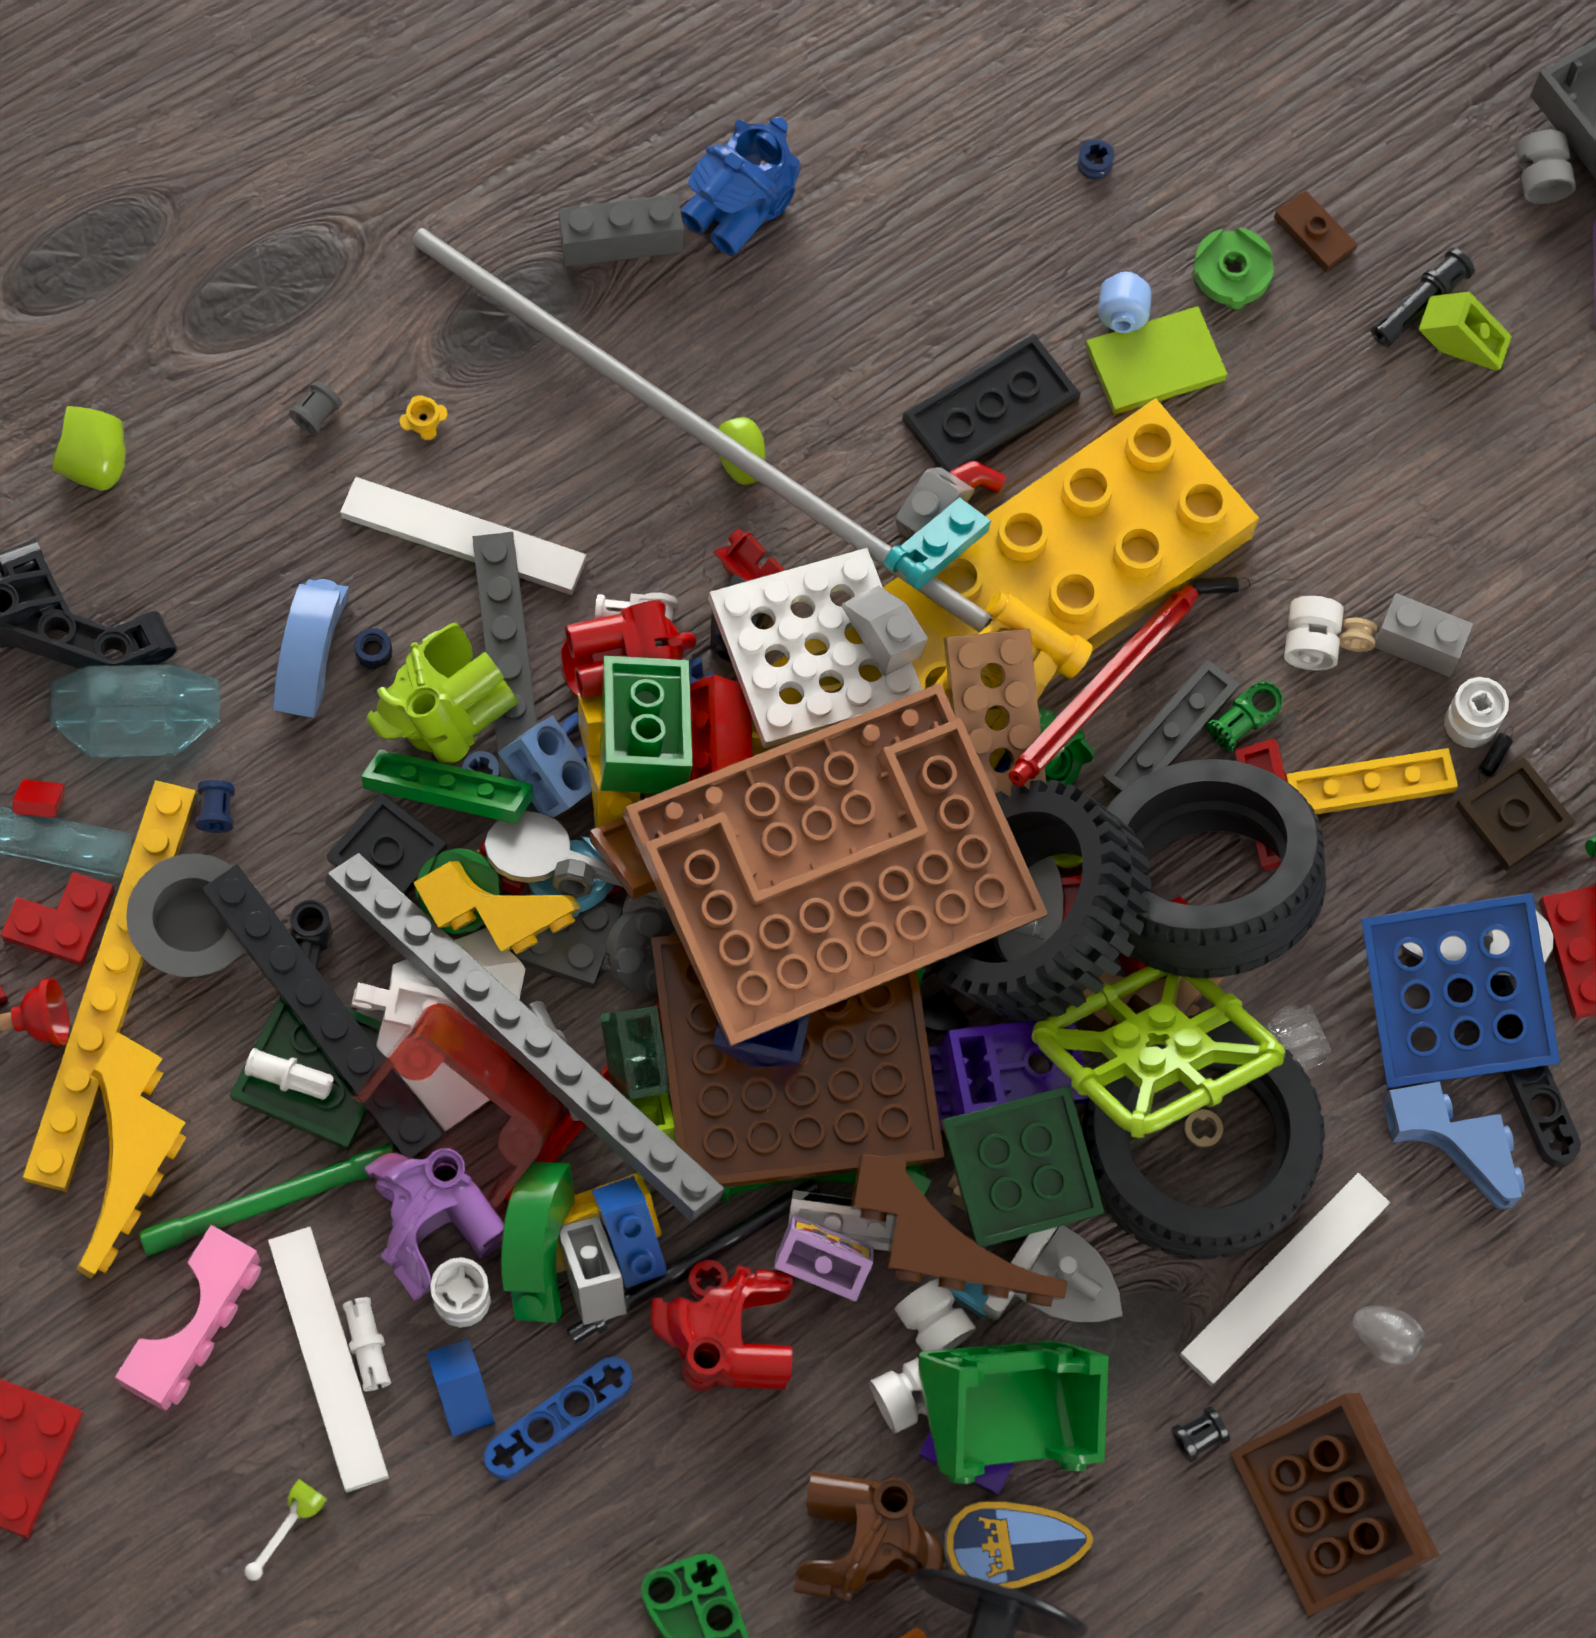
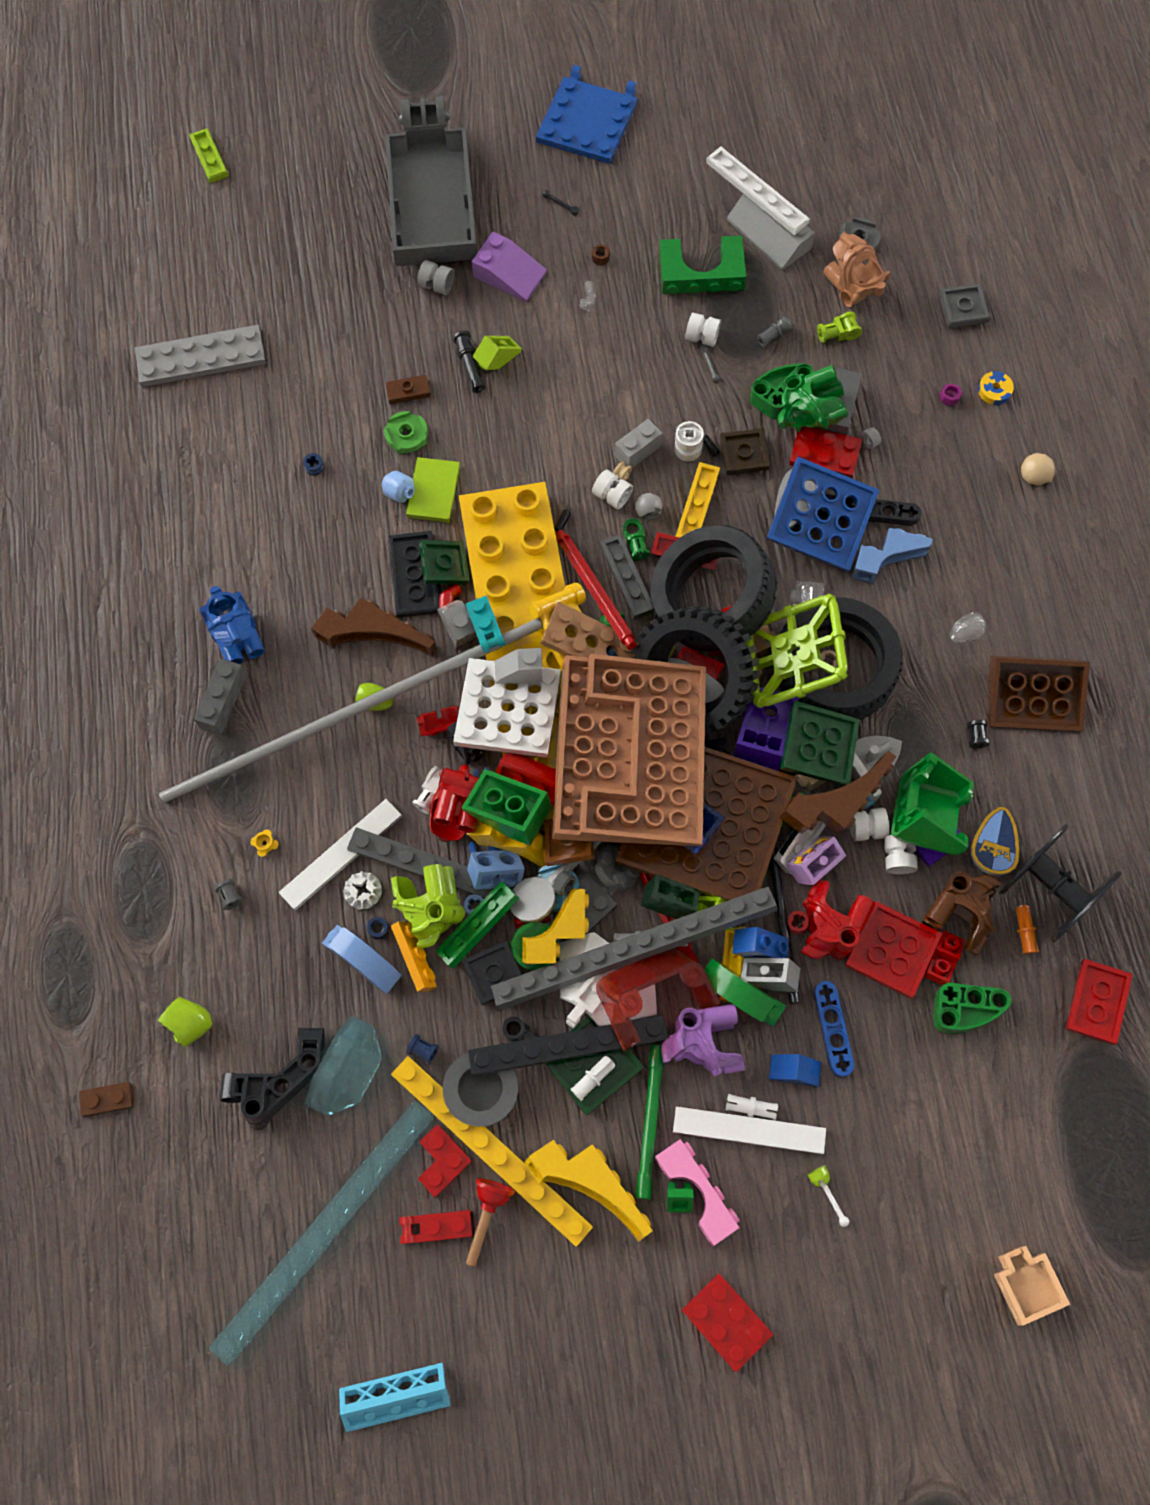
camera: 55 degrees left, 0 degrees up
red tile [13,779,65,818] -> none
white wheel [430,1257,491,1328] -> none
white tile [1179,1173,1390,1387] -> none
none -> reddish brown arch [311,598,437,657]
none -> white gear [343,871,382,909]
none -> light orange plate [391,921,437,992]
none -> dark green plate [419,540,470,585]
none -> light grey piece [635,493,663,520]
none -> green tile [667,1182,694,1213]
none -> red plate [845,901,943,999]
none -> red slope [924,930,966,985]

